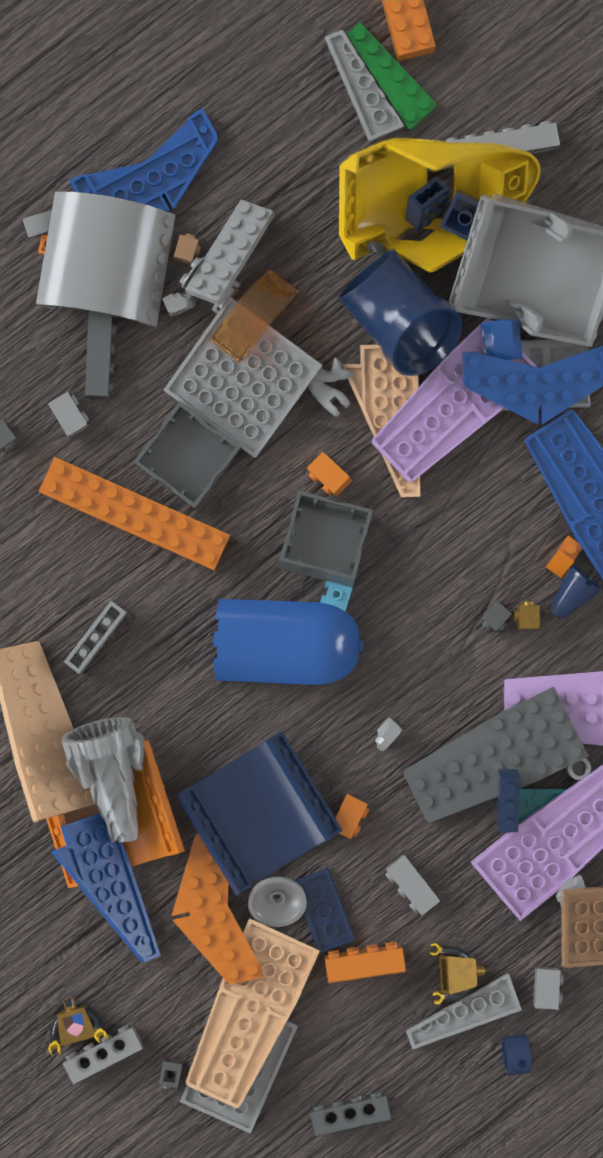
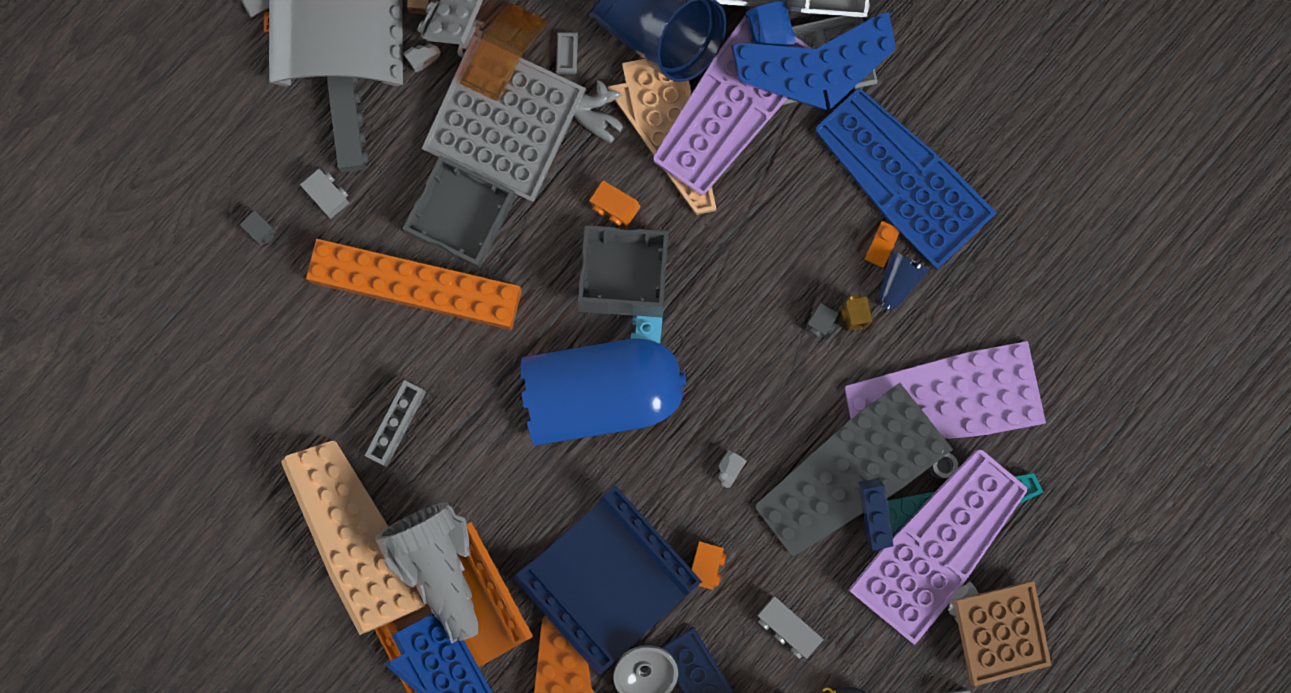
camera: 10 degrees left, 5 degrees down
none -> light grey tile [556,32,578,74]

